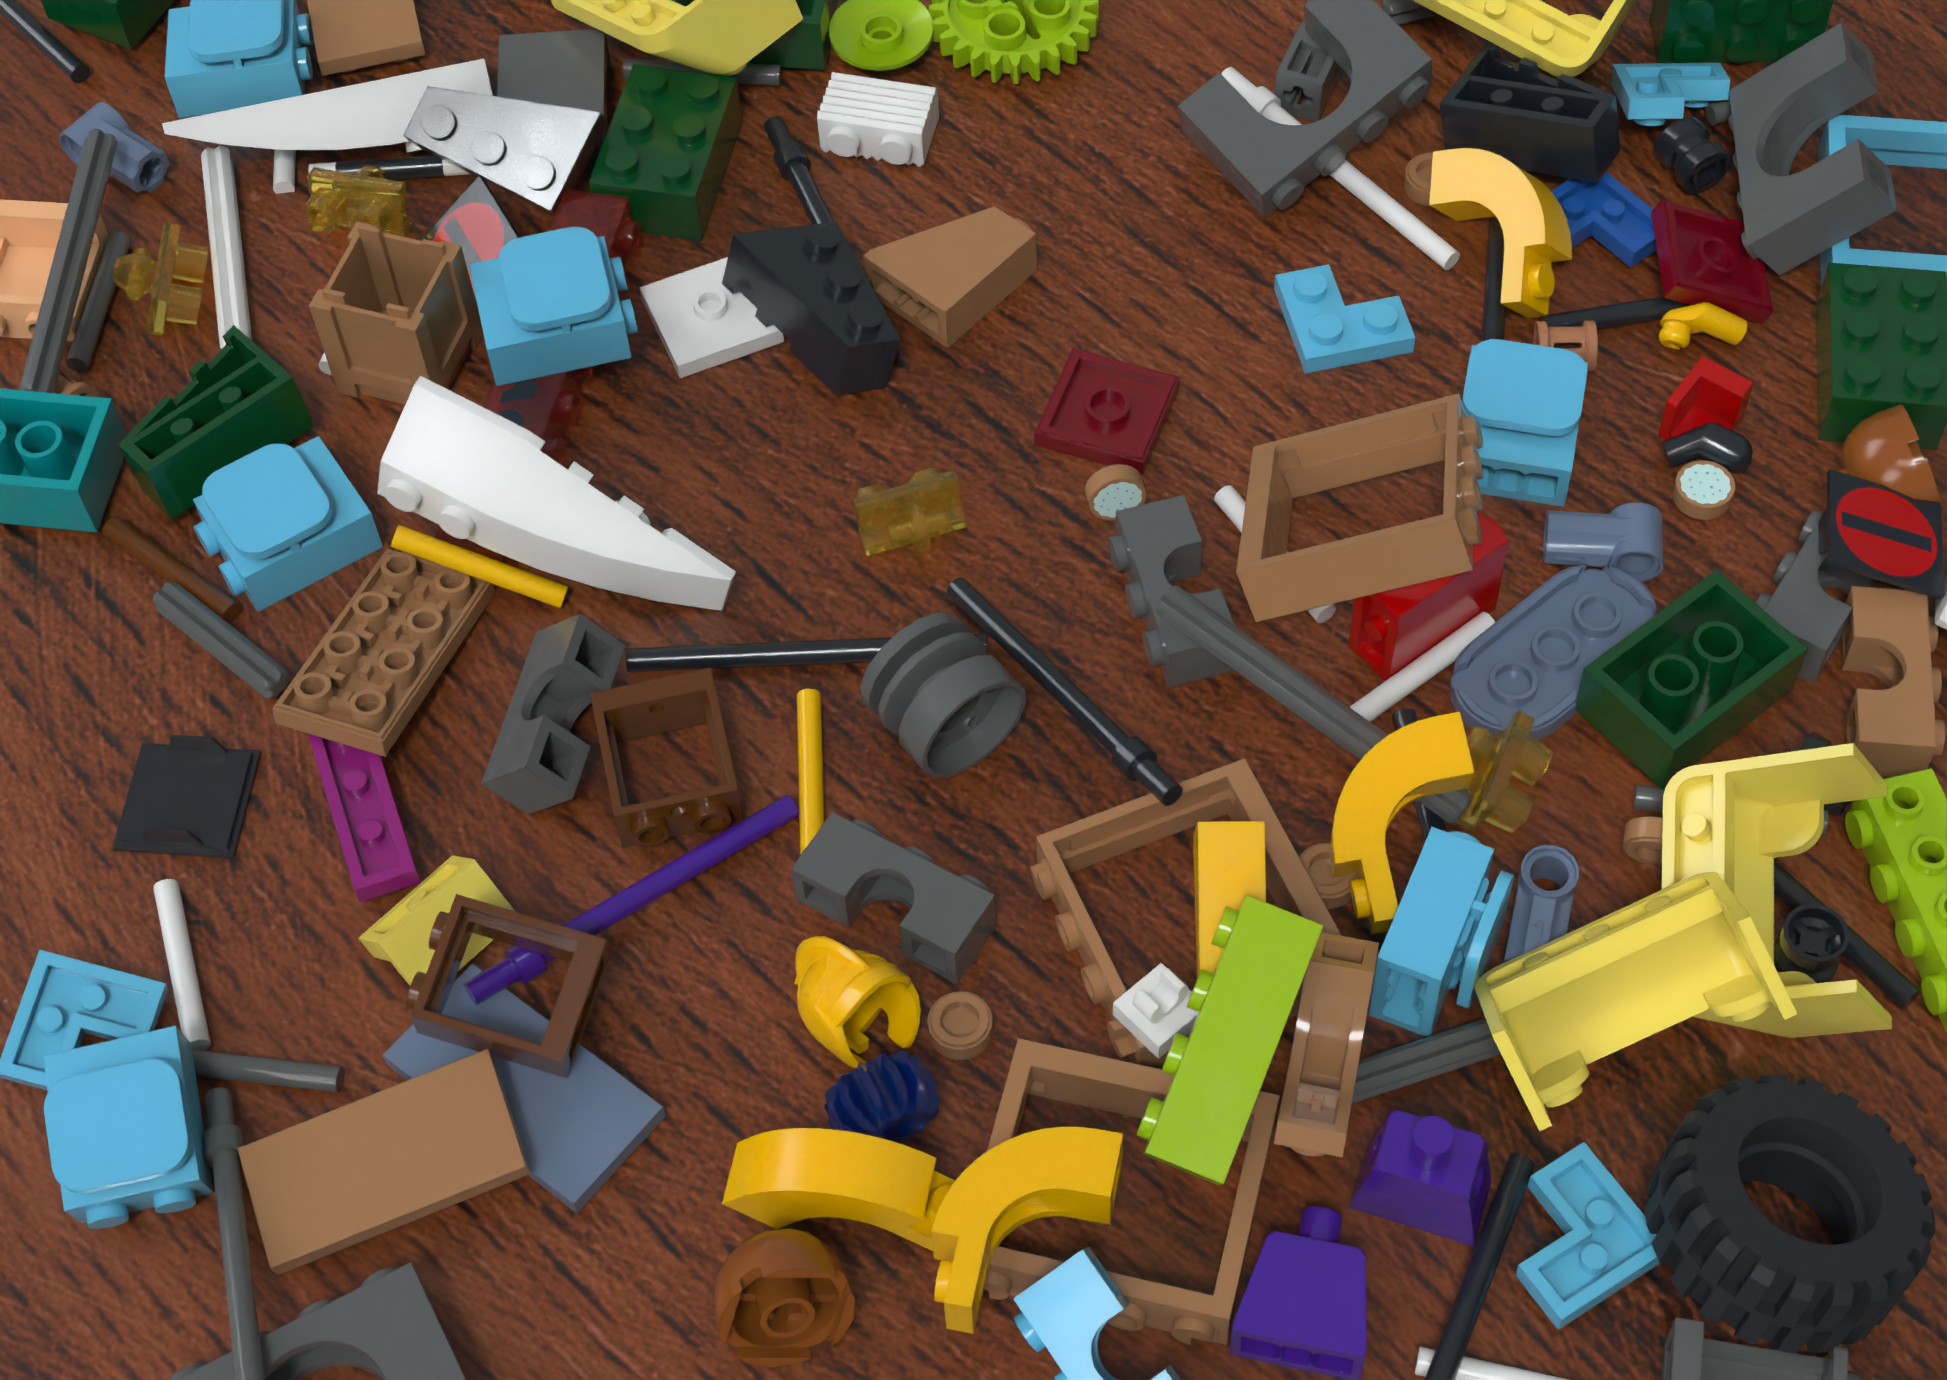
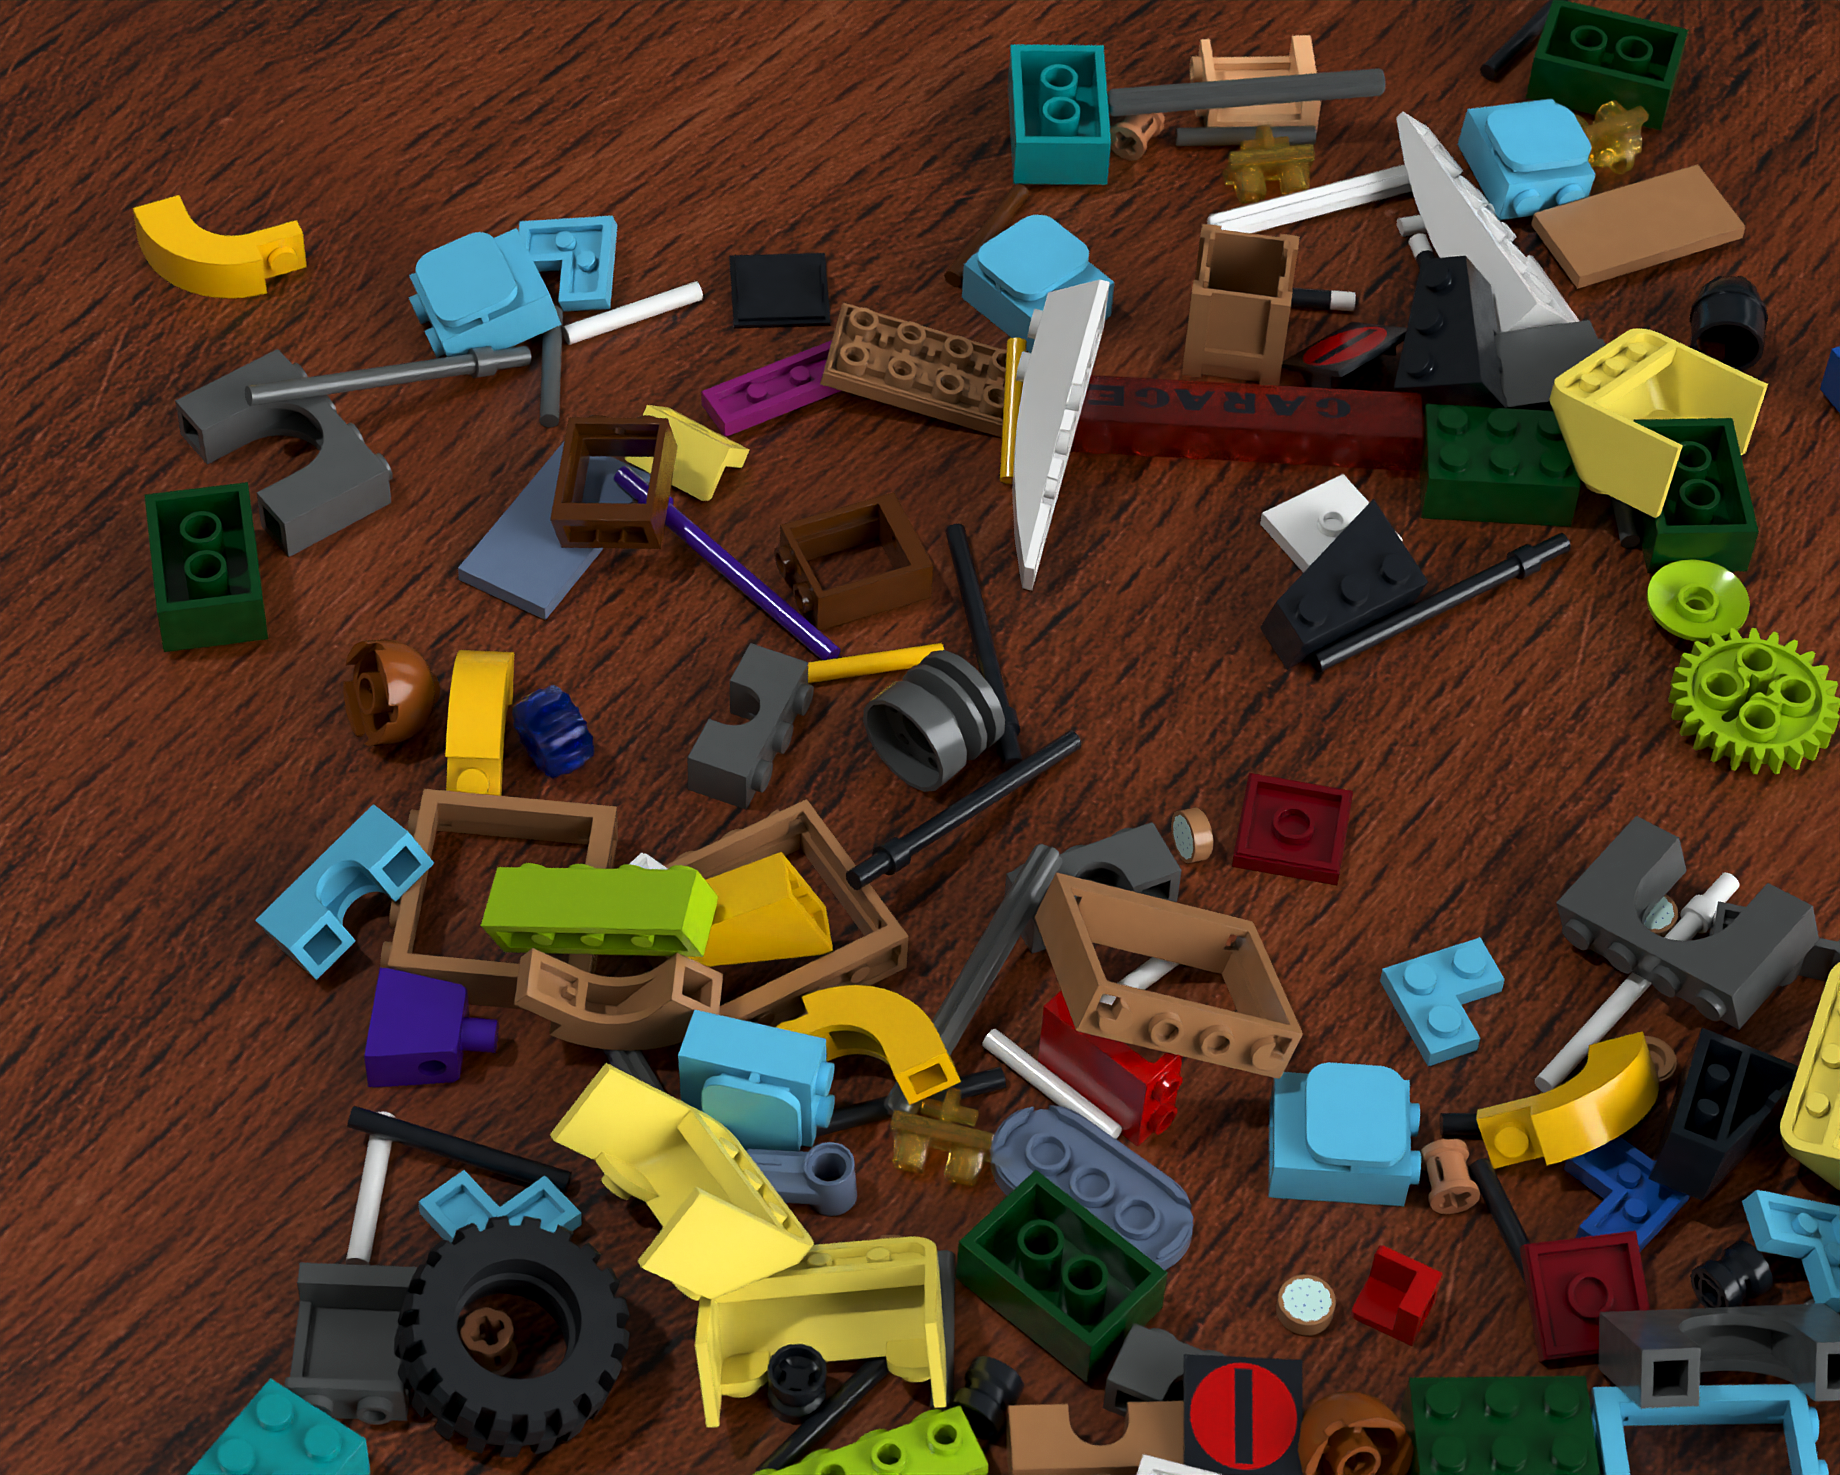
camera: 75 degrees right, 5 degrees down
sand blue piece [58,102,170,193] -> none
dark green wedge [118,325,314,520] -> none
dark grey axle [152,581,290,699] -> none
medium nougat tile [237,1049,531,1275] -> none
clear yellow hips [306,165,411,237] -> none
medium azure brick [469,227,638,386] -> none
dark grey arch [481,614,625,815] -> none
yellow helmet [794,936,921,1073] -> none
white brick [817,72,939,167] -> none
clear yellow hips [853,467,967,556] -> none
medium nougat slope [863,206,1037,348] -> none
medium nougat tile [927,991,993,1060] -> none
yellow arch [931,1127,1123,1334] -> none
dark purple torso [1349,1110,1492,1246] -> none
sand blue piece [1542,503,1663,582] -> none
yellow arm [1659,302,1747,350] -> none
black arm [1662,422,1753,474] -> none

